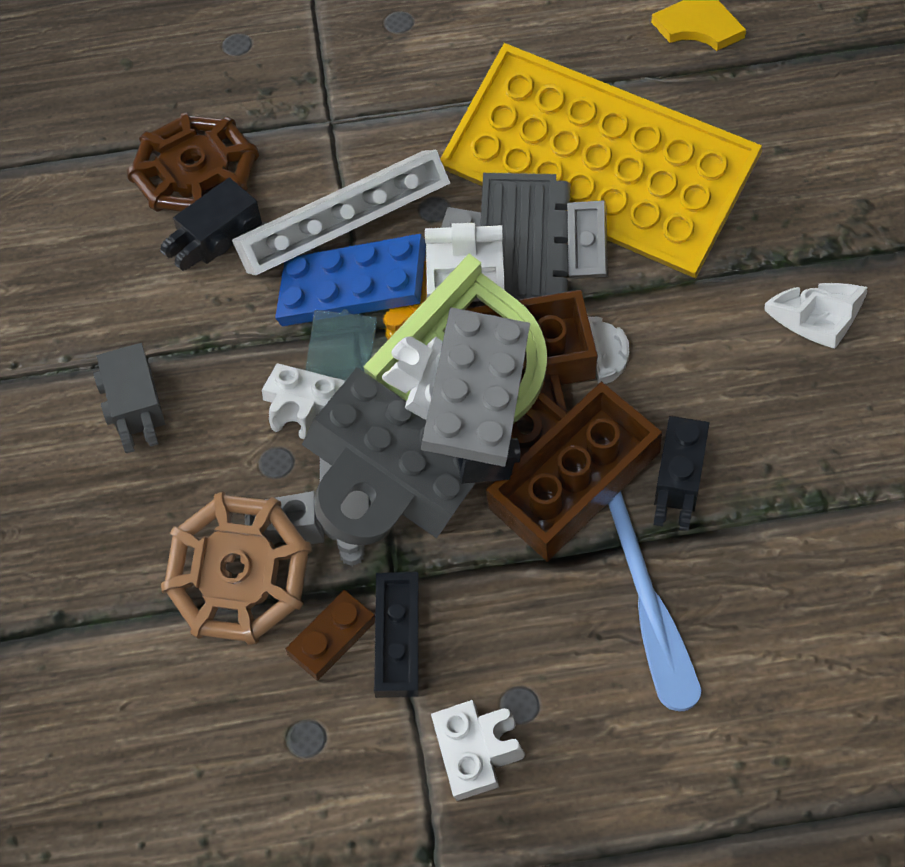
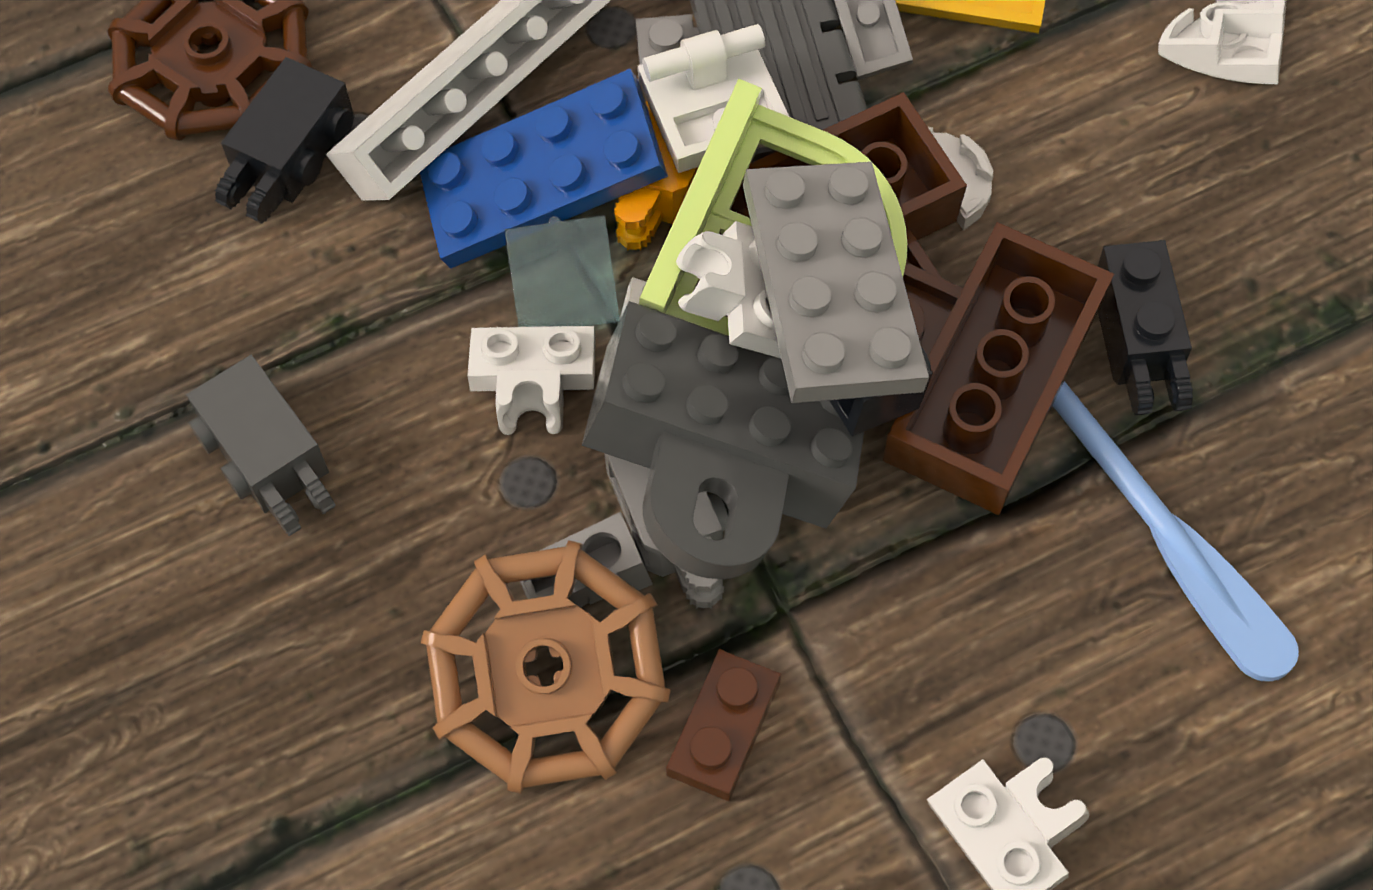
camera: 20 degrees left, 5 degrees up
black plate [374,572,419,698] -> none

